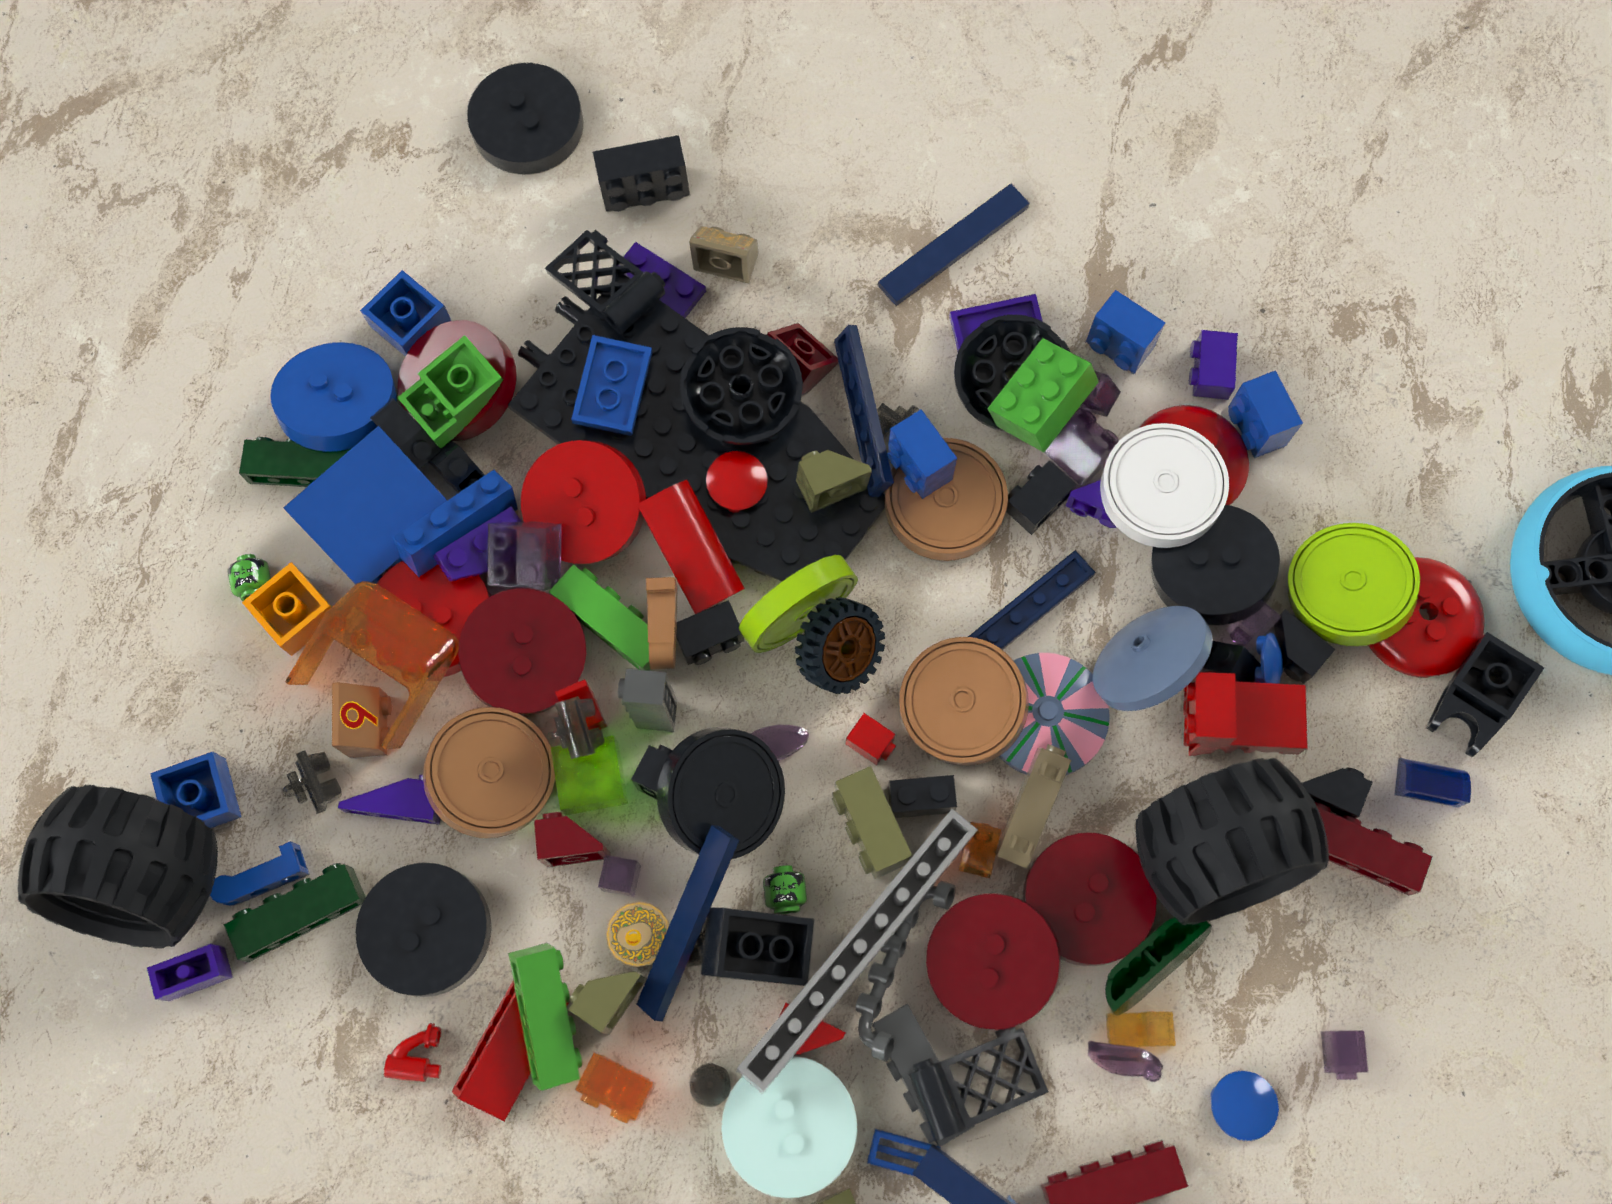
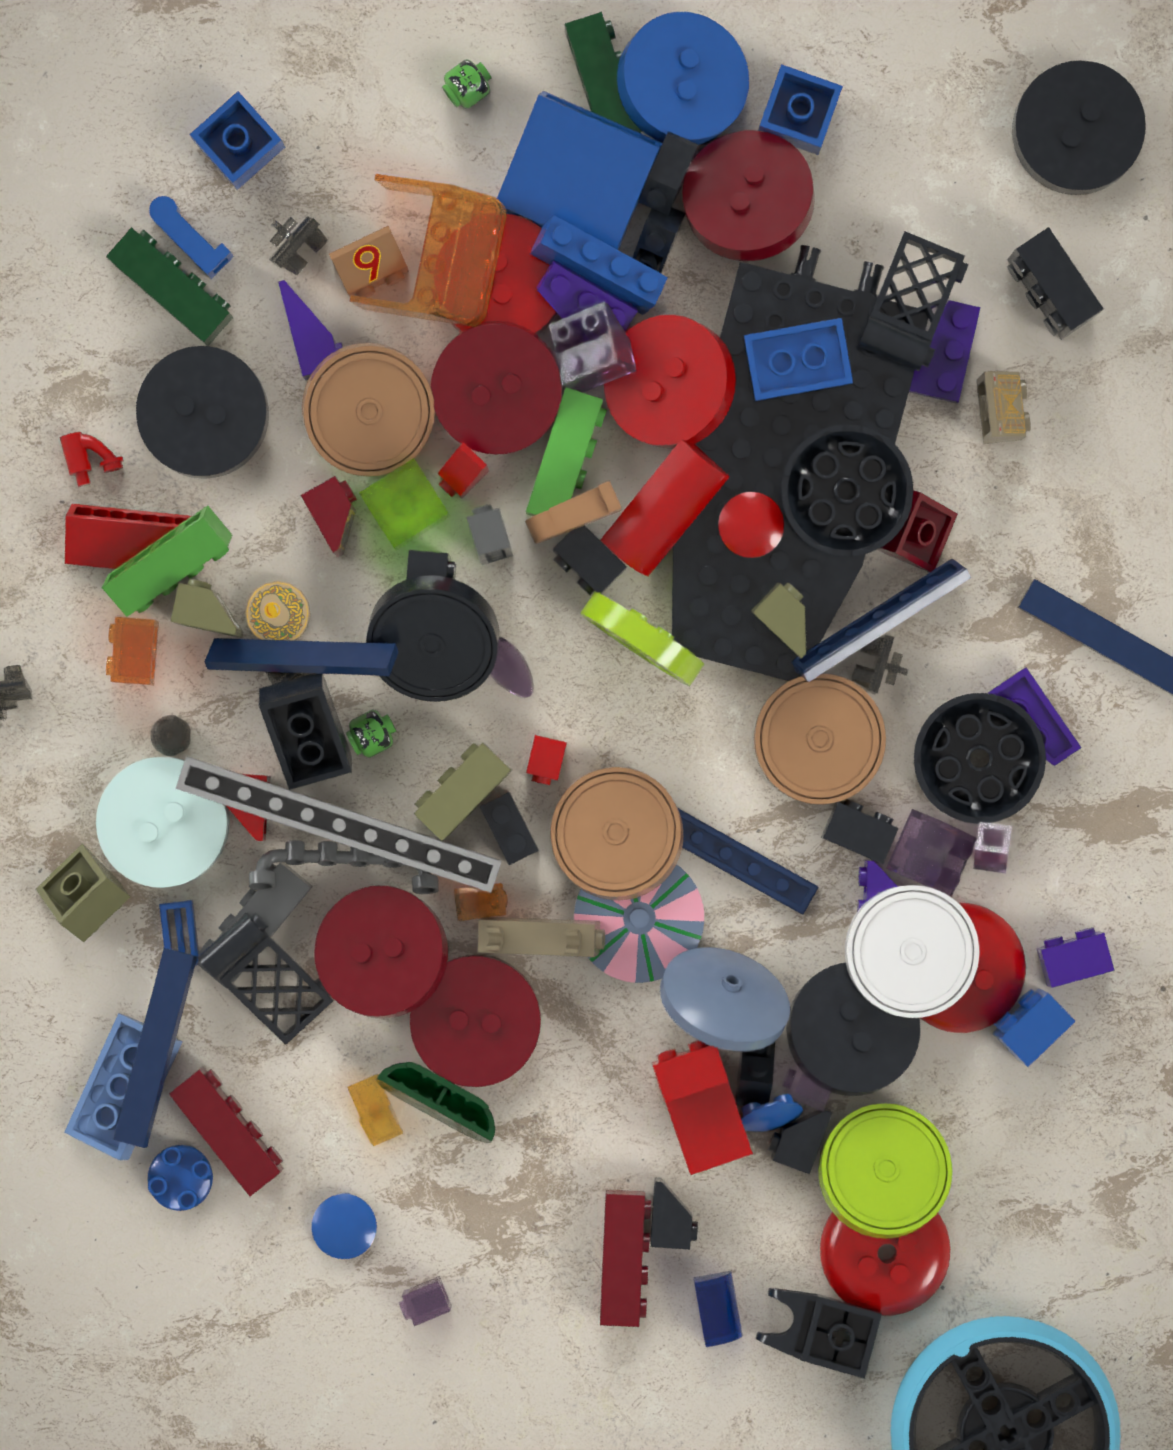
camera: 65 degrees right, 15 degrees up
black tyre [18,785,218,949] -> none
dark purple brick [147,944,233,1001] -> none
light orange brick [242,562,340,656] -> none
bright green slope [398,335,503,448] -> none
clear smoke hips [548,696,605,759] -> none
clear purple brick [598,855,641,897] -> none
wheel [795,597,885,694] -> none
blue brick [887,409,957,499] -> none
bright green brick [987,338,1099,453] -> none
blue brick [1086,290,1166,374] -> none
clear purple arm [1088,1041,1163,1082] -> none
black tyre [1136,758,1329,925] -> none

